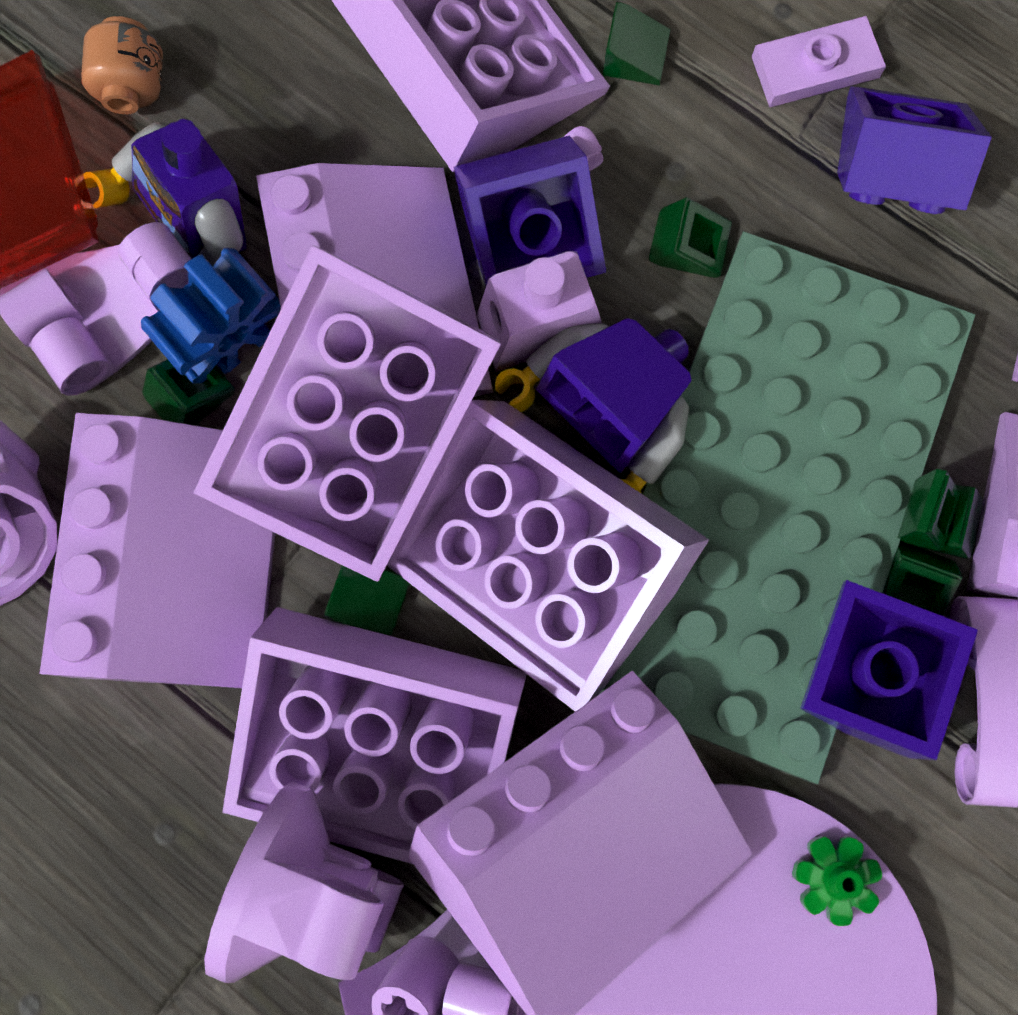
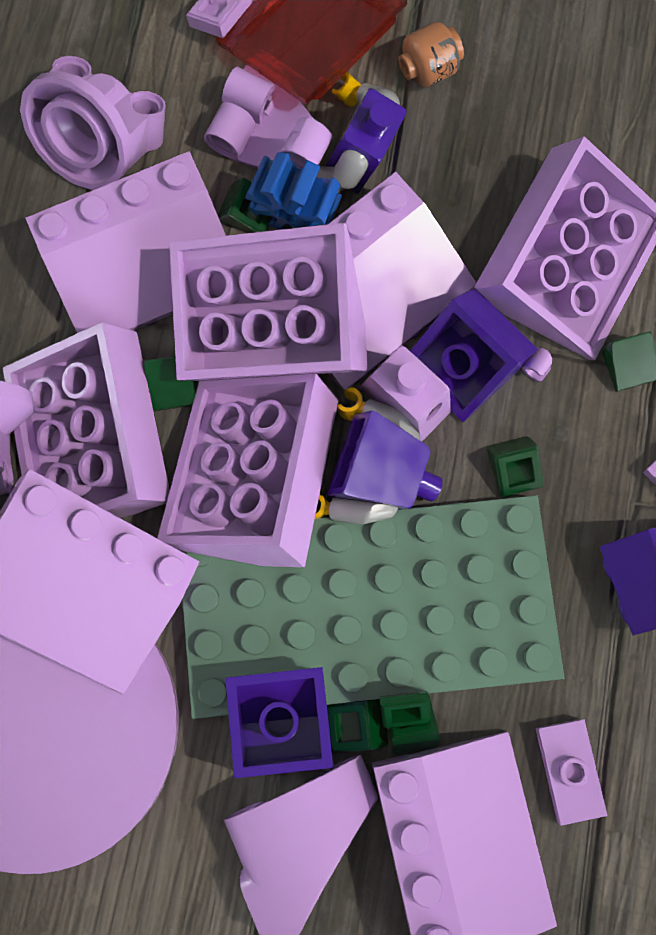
camera: 60 degrees right, 0 degrees up
green plant [792,836,882,926] -> none

